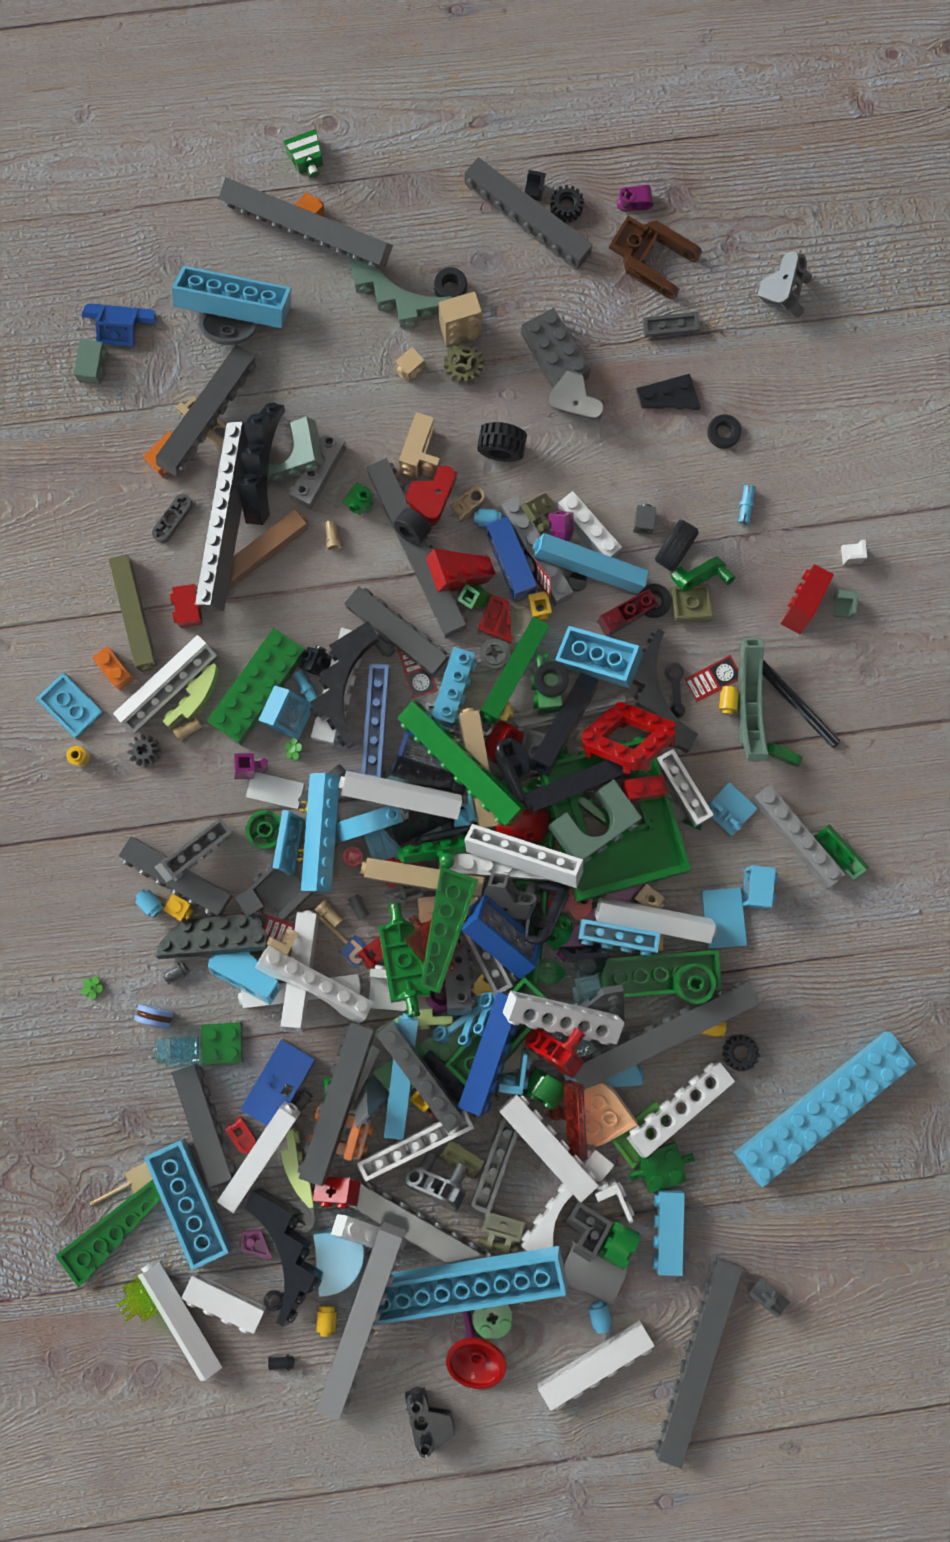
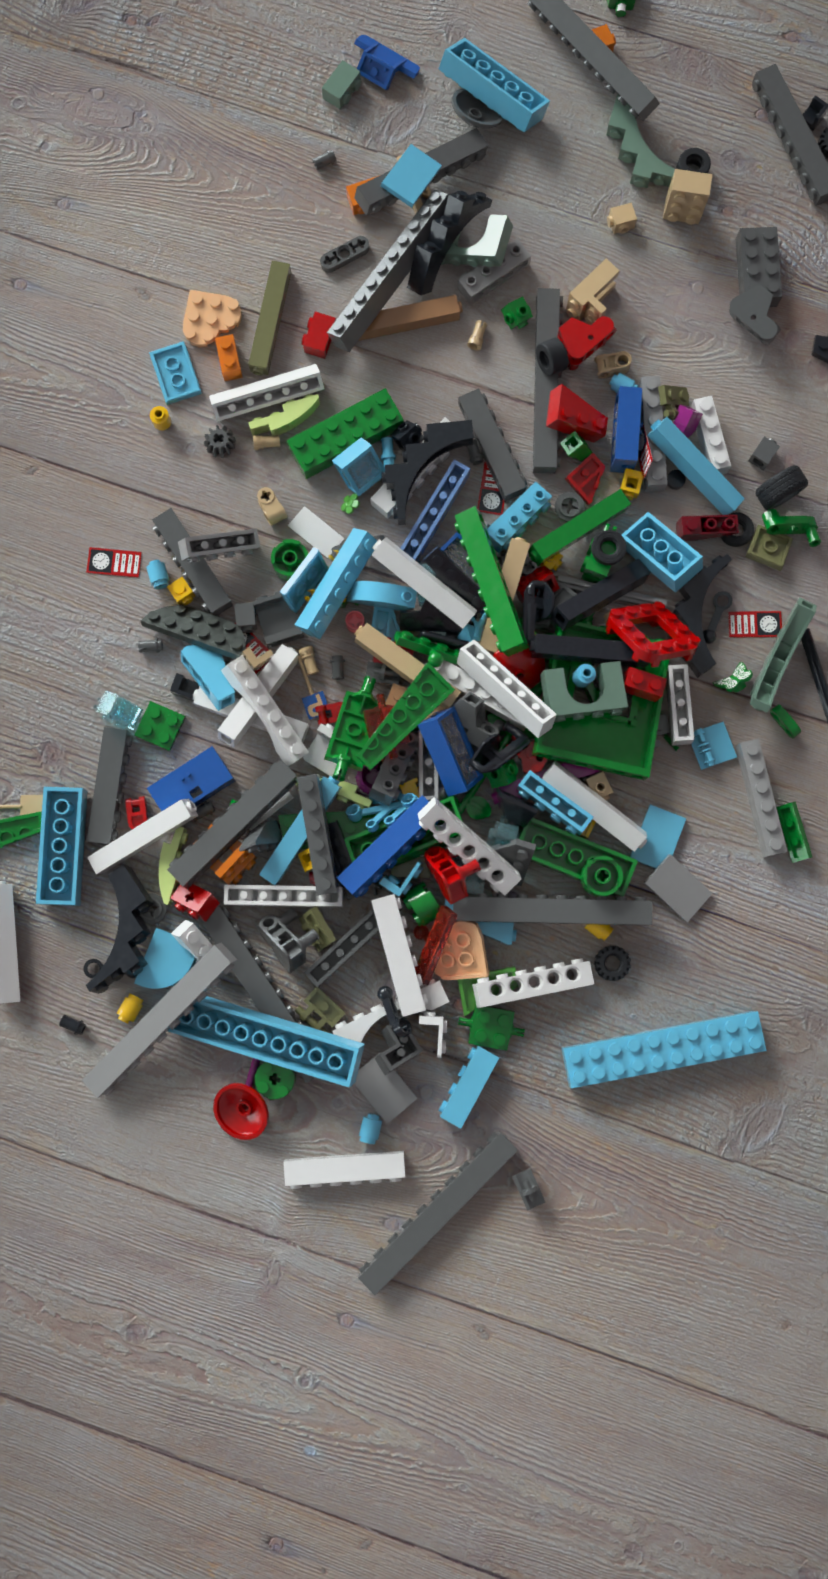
camera: 30 degrees right, 0 degrees up
bright green plant [82,977,103,999] -> none
light blue head [134,1004,174,1028] -> none
white brick [181,1272,266,1334] -> none
magenta brick [233,753,268,779] -> none
magenta piece [241,1229,272,1259] -> none
black piece [405,1387,455,1458] -> none
olive gear [444,343,484,384] -> none
black tyre [477,422,527,462] -> none
green brick [597,1220,641,1270] -> none
yellow brick [719,686,740,715] -> none
medium azure piece [742,865,778,909] -> none
none -> sticker [86,547,142,578]
none -> black panel [170,673,199,702]
none -> light nougat plate [183,290,242,347]
none -> tan piece [257,487,288,526]
none -> dark grey pin [312,150,337,170]
none -> black piece [377,986,412,1037]
none -> medium azure tile [381,144,442,208]
none -> medium azure brick [572,664,596,688]
none -> light grey tile [644,854,713,922]
none -> green animal [713,662,753,692]

